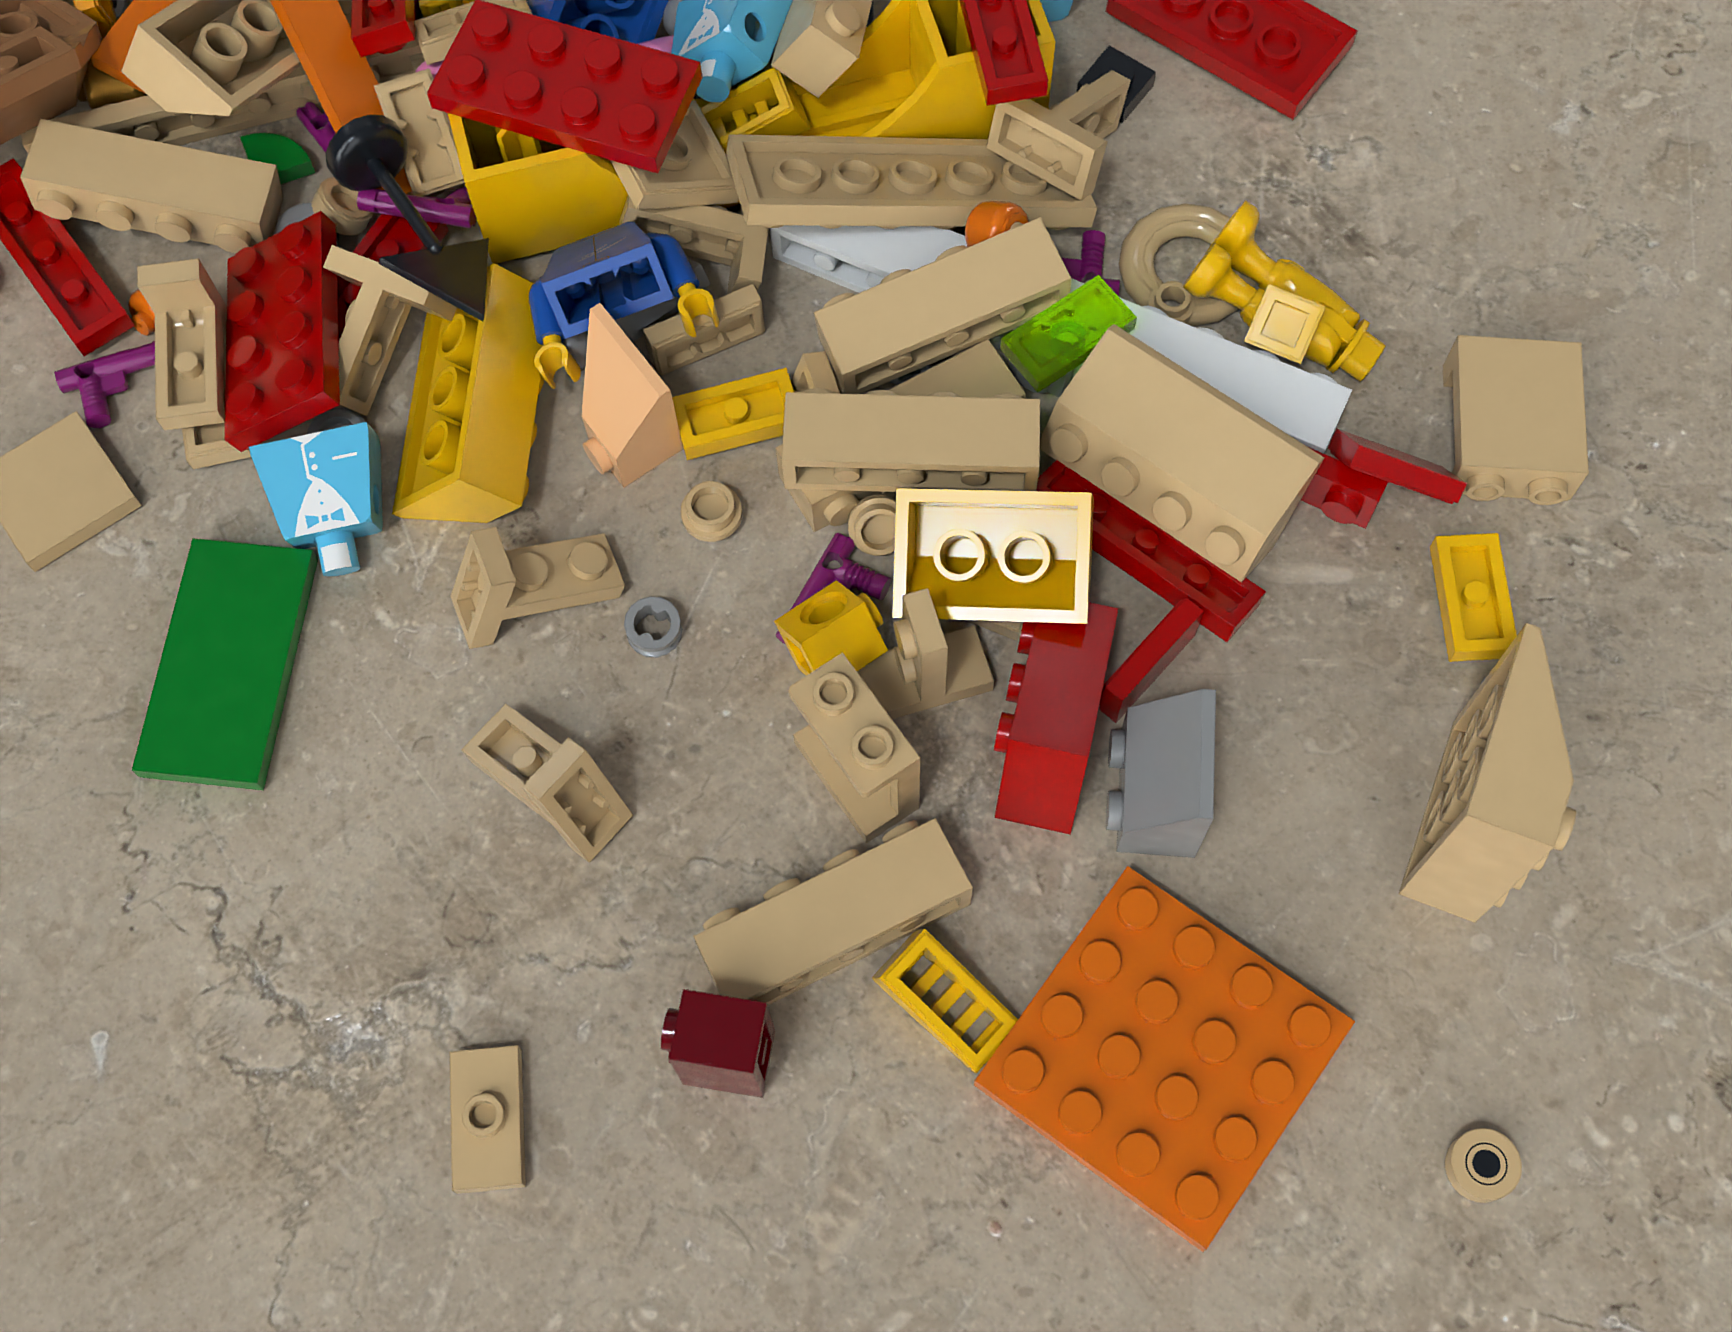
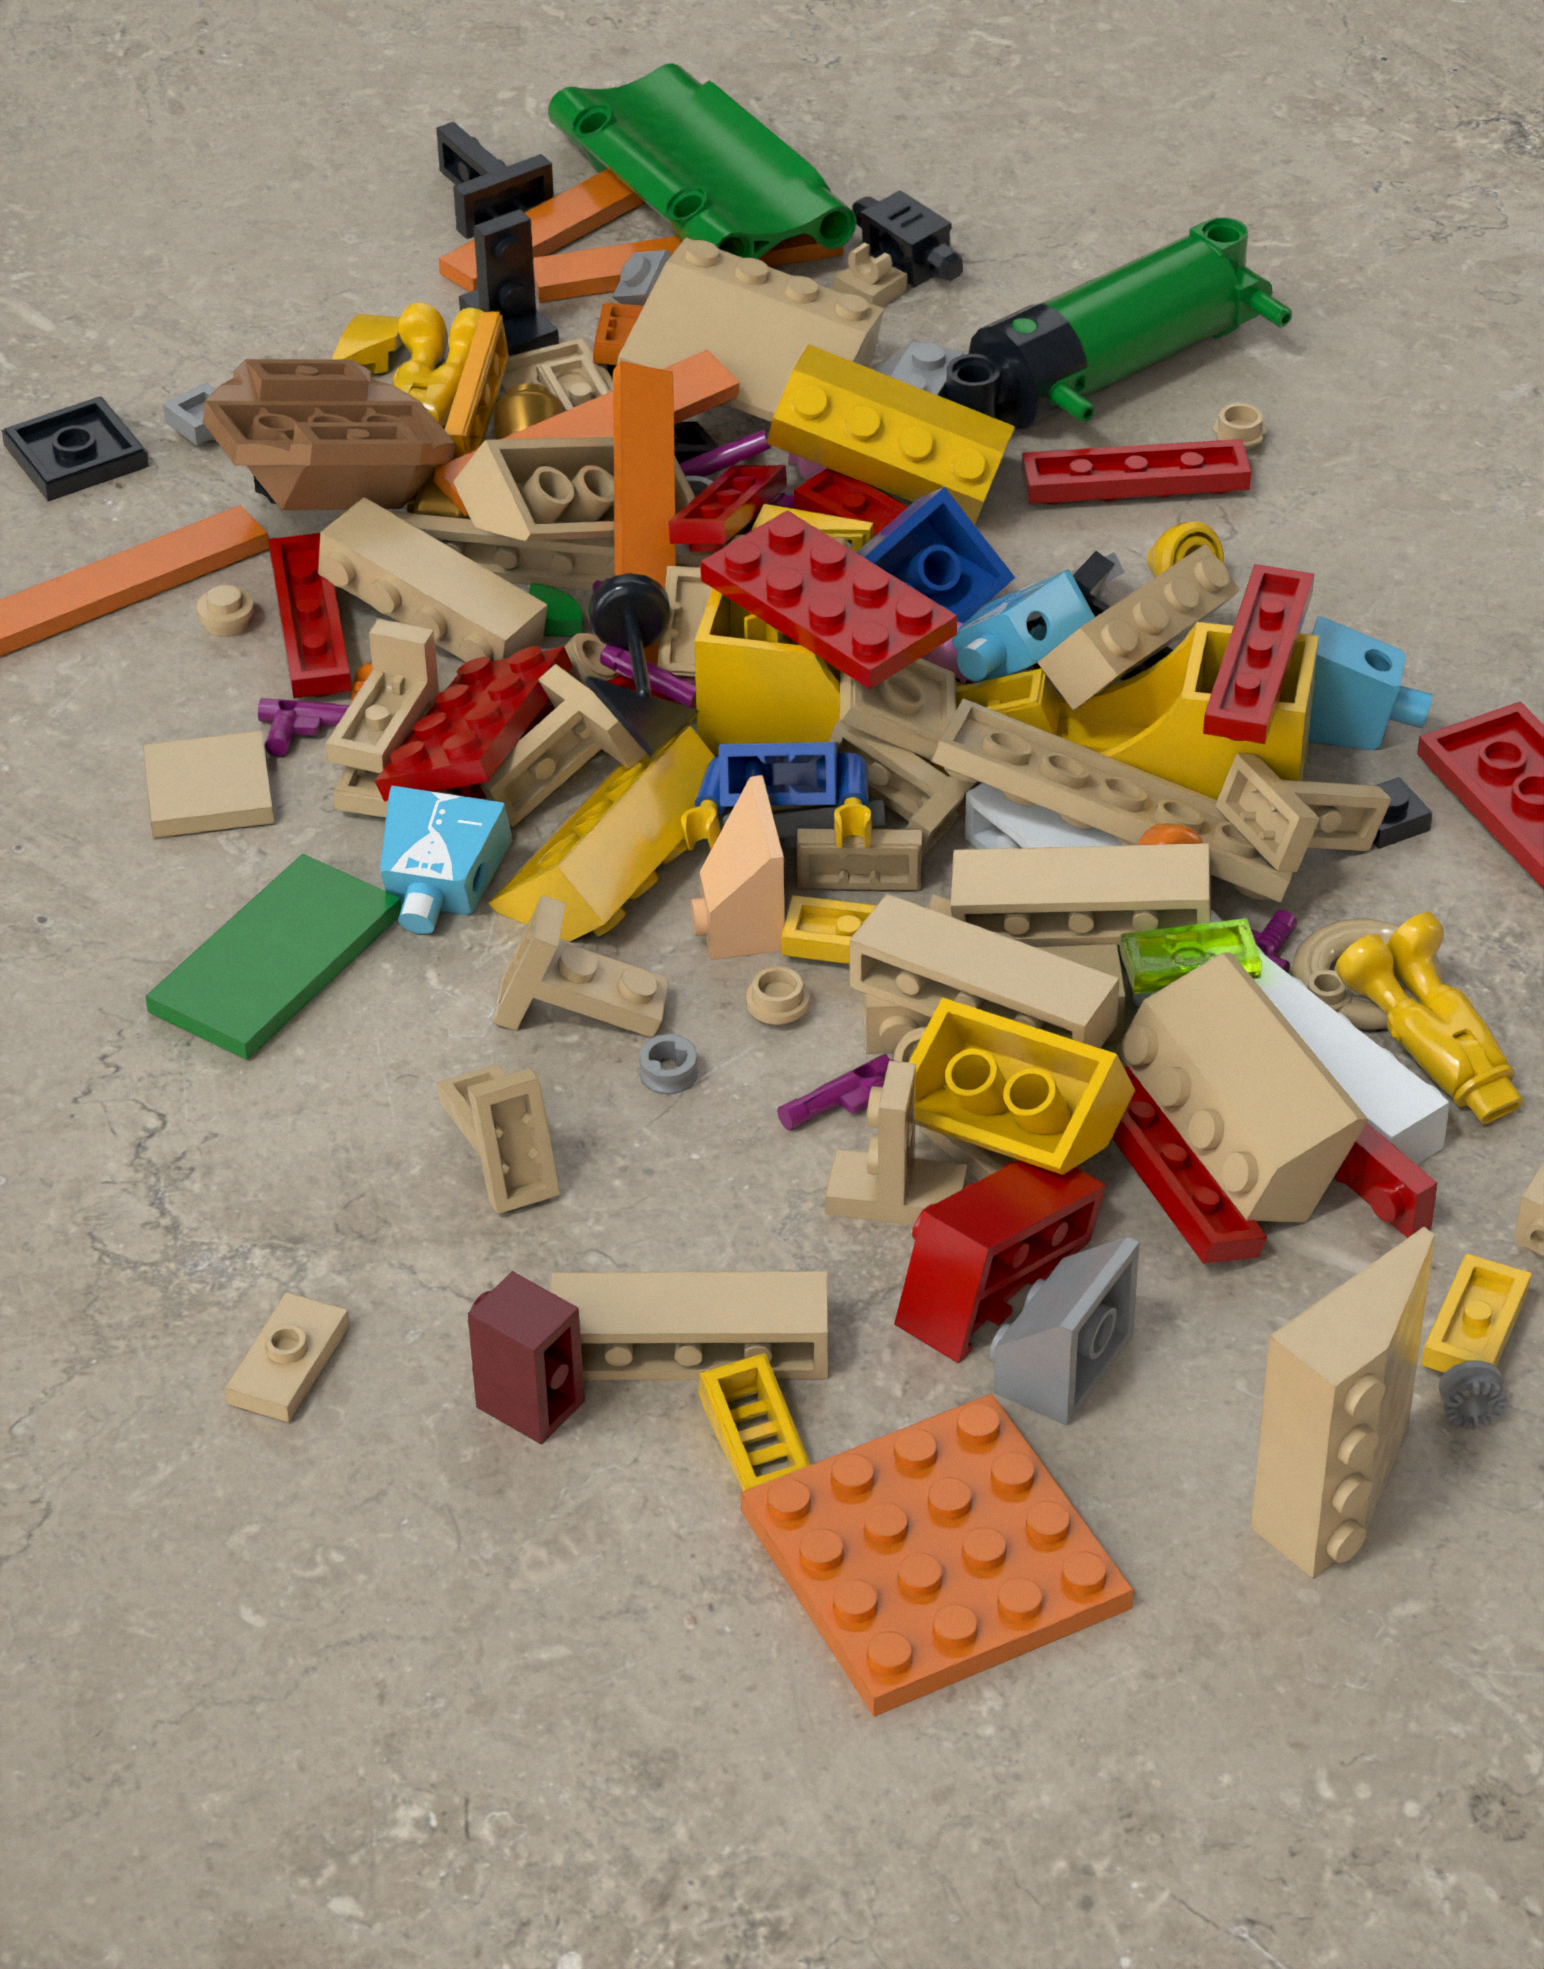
camera: 25 degrees right, 25 degrees down
yellow brick [774,580,888,675] -> none
tan panel [789,652,921,844] -> none
red tile [1099,597,1204,723] -> none
yellow tile [1244,284,1326,365] -> none
red tile [1328,428,1467,504] -> none
tan tile [1445,1128,1522,1203] -> none

